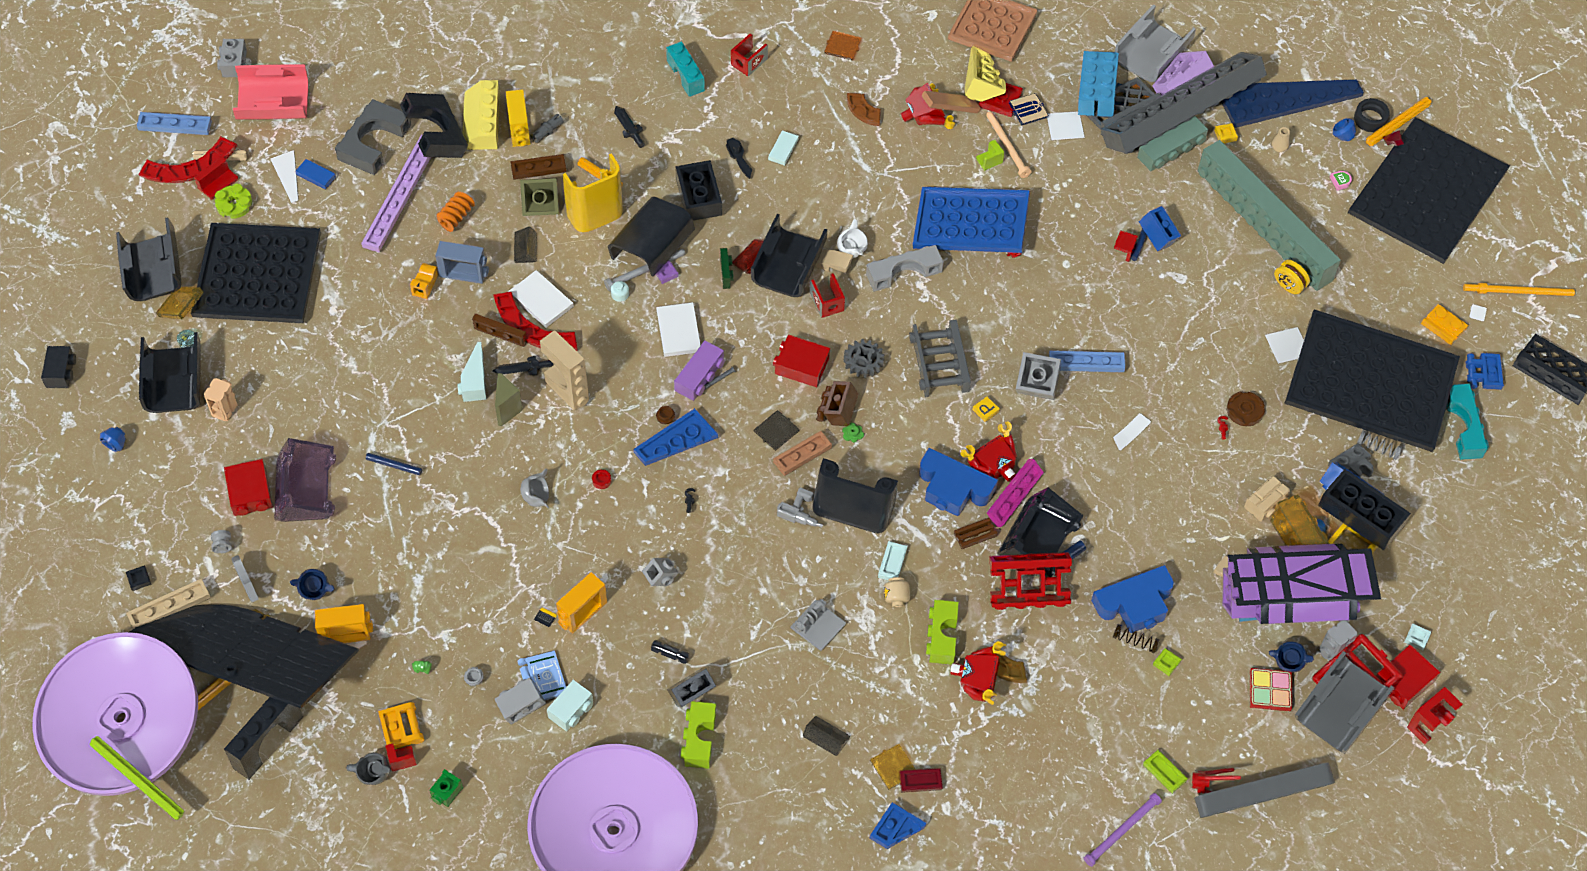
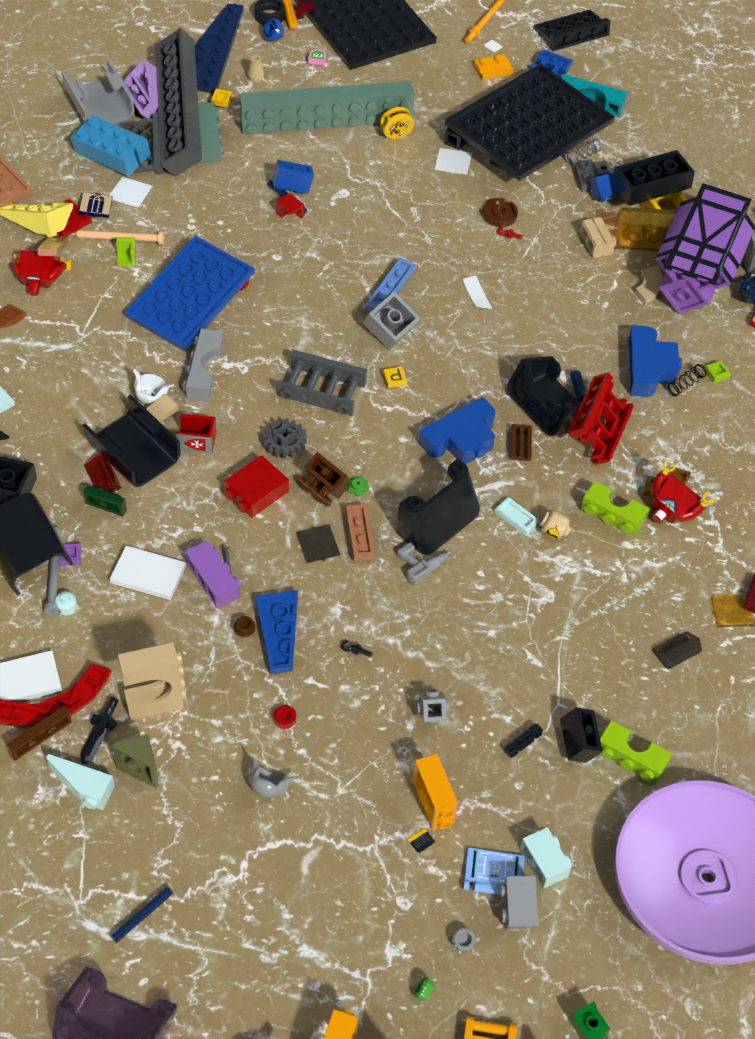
camera: 65 degrees left, 5 degrees down
light grey hinge [790,599,846,651] -> none
red torso [960,421,1017,482] -> none
dark pink plate [987,459,1044,527] -> none

